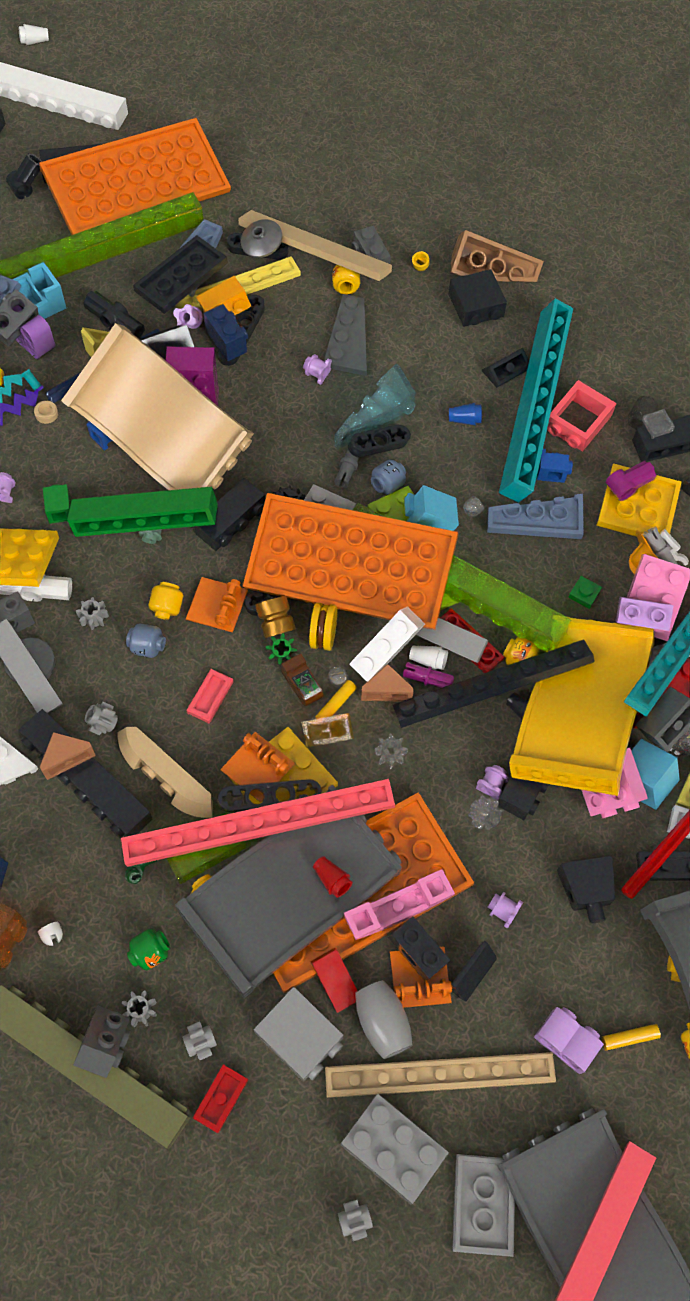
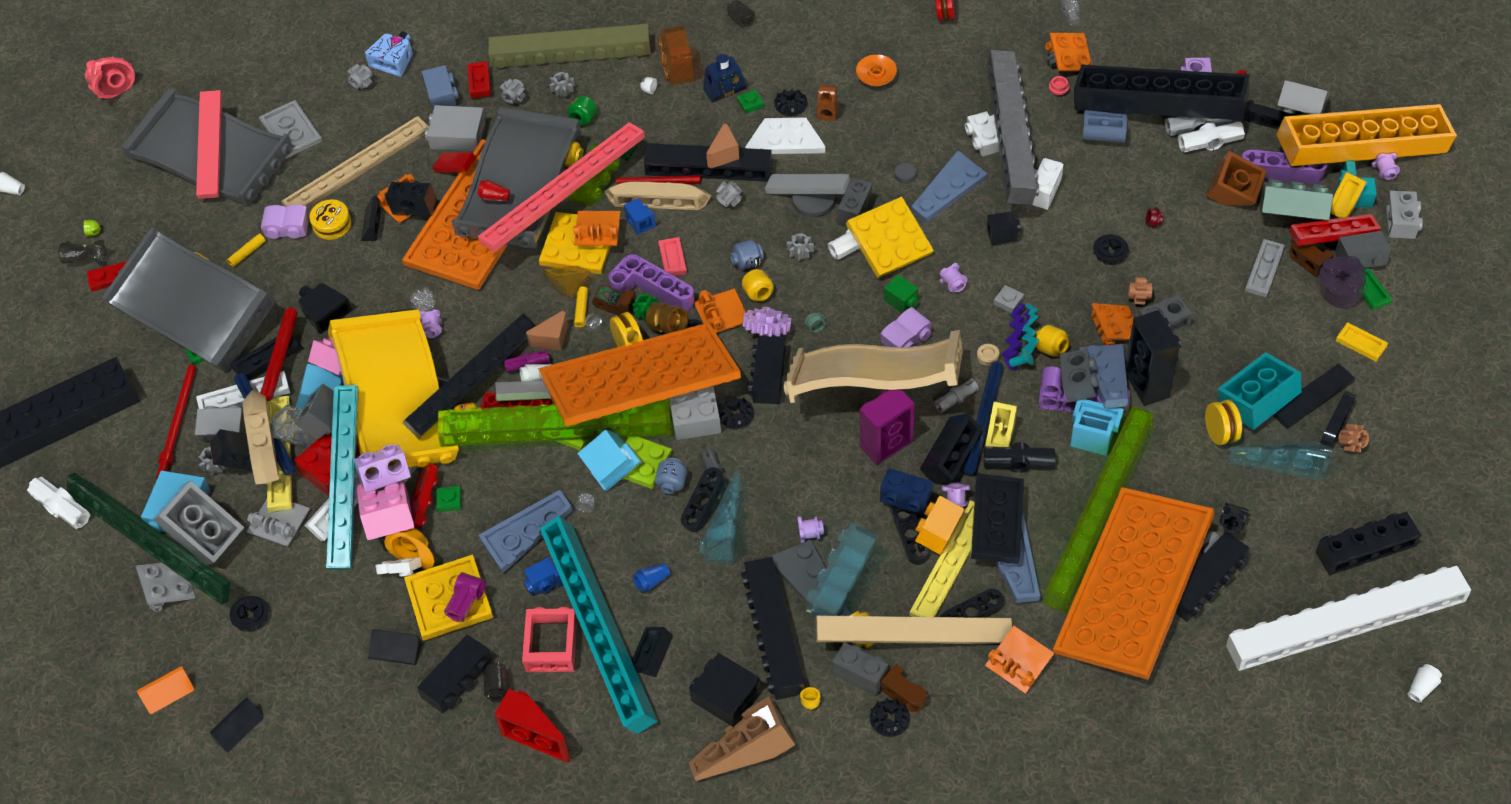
camera: 150 degrees right, 10 degrees down
green brick [67,486,218,537] -> none
dark grey brick [73,1006,131,1078] -> none
black beam [217,779,322,812] -> none
flat silver dish [241,219,283,258] -> none
light grey brick [341,1094,449,1205] -> none
bright pink slope [343,869,455,940] -> none
white brick [350,606,425,682] -> none
light grey piece [355,980,412,1059] -> none
clear gear [375,734,408,769] -> none
lavender brick [487,892,523,928] -> none
clear tile [642,409,675,438] -> none
light grey pin [642,526,678,565] -> none
none -> yellow head [309,199,351,240]
none -> light blue torso [365,31,413,77]
none -> red tile [410,463,438,529]
none -> sand blue brick [422,65,459,111]
none -> red slope [494,689,570,763]
none -> medium lavender beam [609,254,695,312]
none -> red bar [616,175,701,185]
none -> blue brick [624,199,656,235]
none -> black brick [741,557,804,700]
none -> lavender gear [743,307,791,337]
none -> clear light blue wedge [805,523,878,616]
none -> black gear [870,698,910,737]
none -> lavender brick [880,307,931,348]
none -> reddish brown leg [880,664,926,712]
none -> orange hinge [985,625,1055,694]

